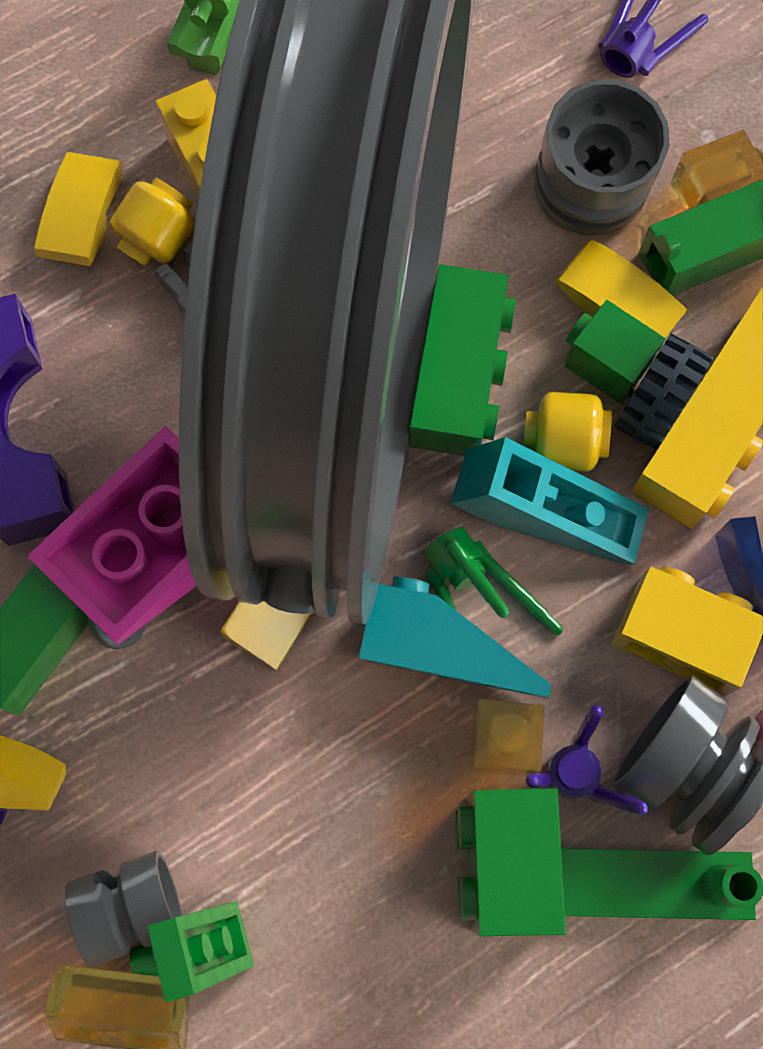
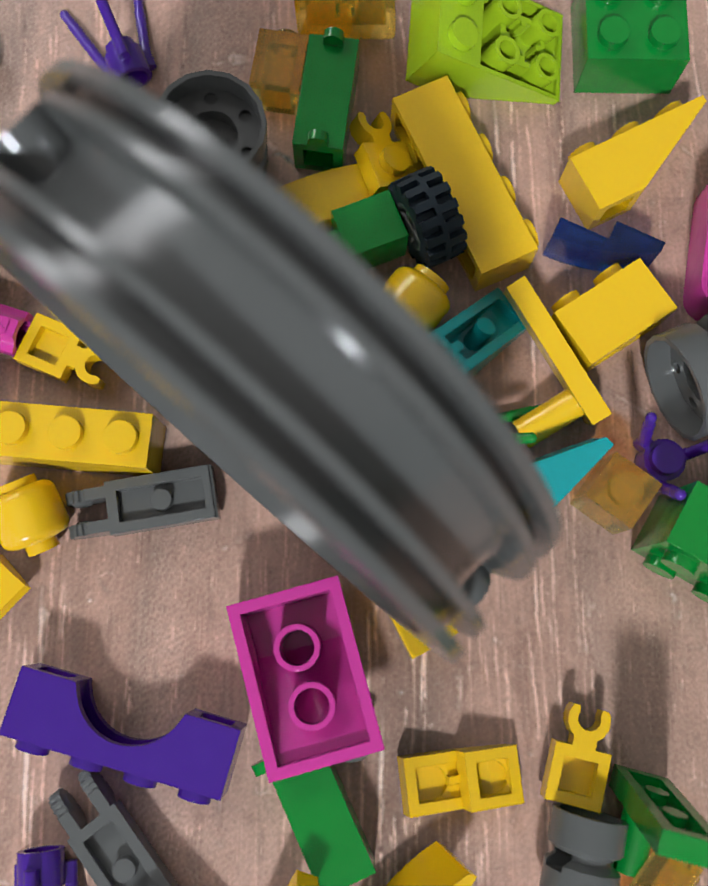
camera: 60 degrees left, 5 degrees up
none -> yellow plate [350,112,415,196]
none -> yellow slope [397,744,525,818]
none -> yellow piece [504,276,612,449]
none -> yellow plate [540,701,612,814]

